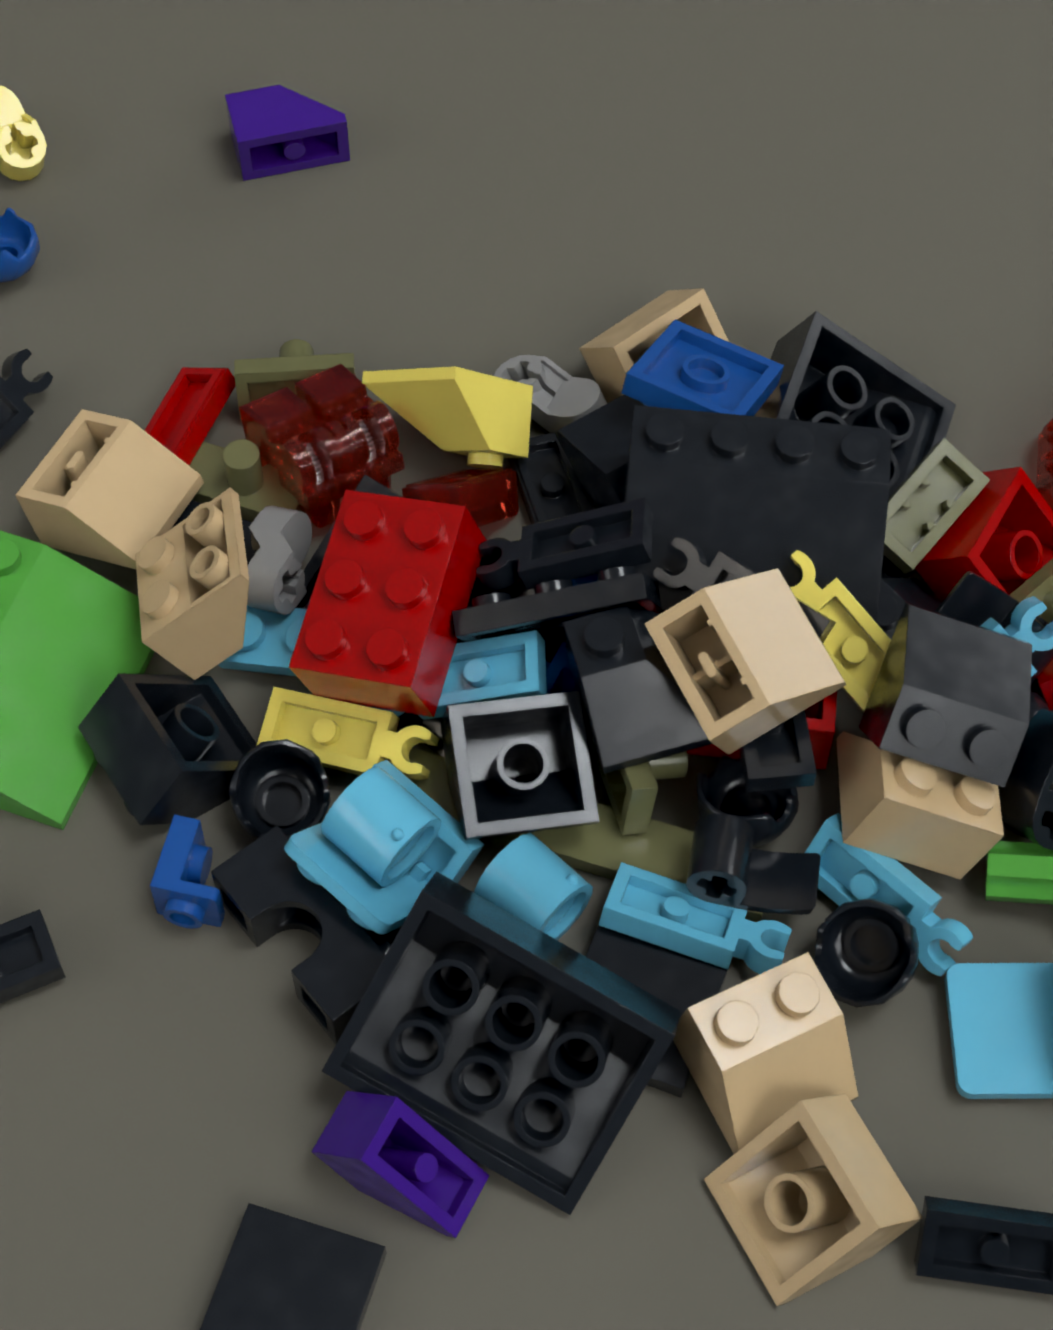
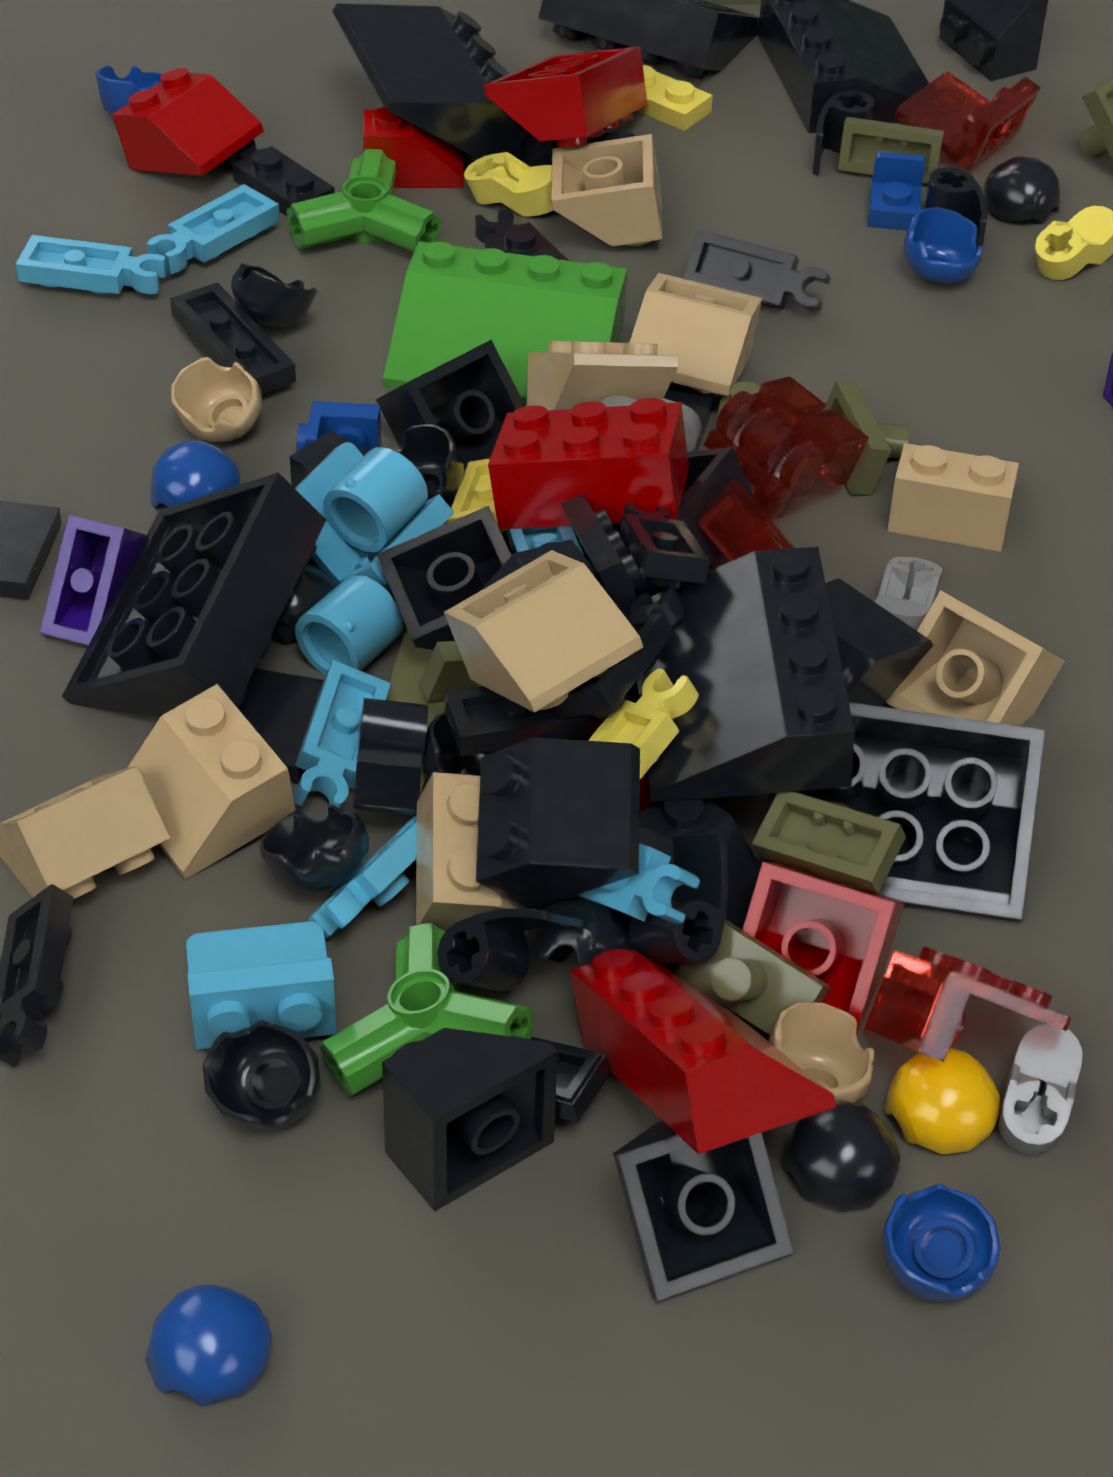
camera: 80 degrees right, 15 degrees down
red tile [144,367,236,465] -> none
light yellow slope [362,366,533,469] -> none
blue plate [621,319,784,416] -> none
none -> blue hair [150,440,240,508]
none -> tan hair [171,357,262,442]
none -> tan slope [887,443,1019,552]

